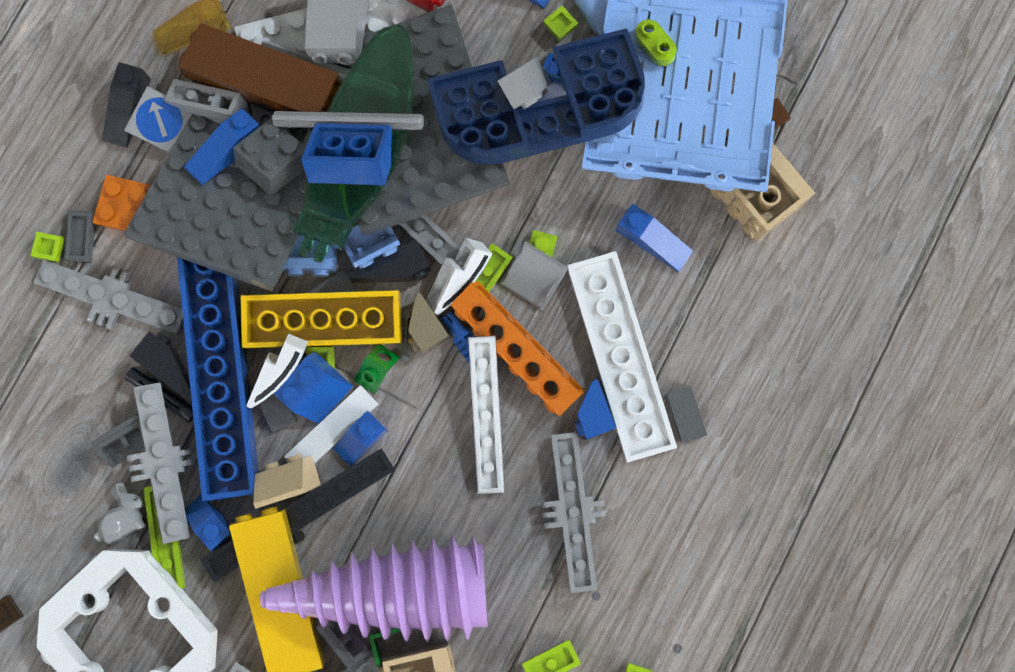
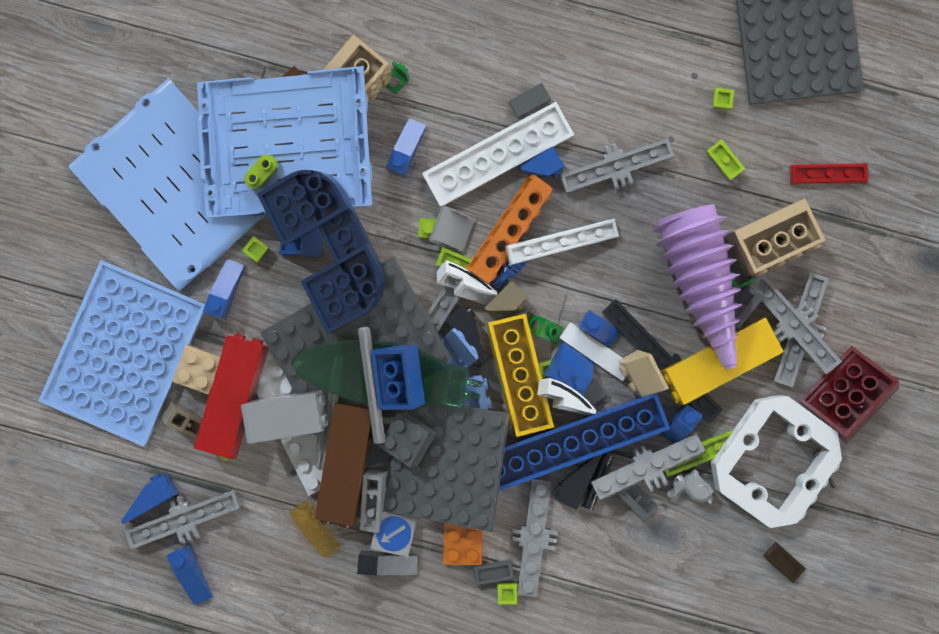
camera: 100 degrees left, 5 degrees up
blue slope [184,108,260,185] -> none
light grey brick [498,56,552,109] -> none
none -> green bracket [385,60,410,95]

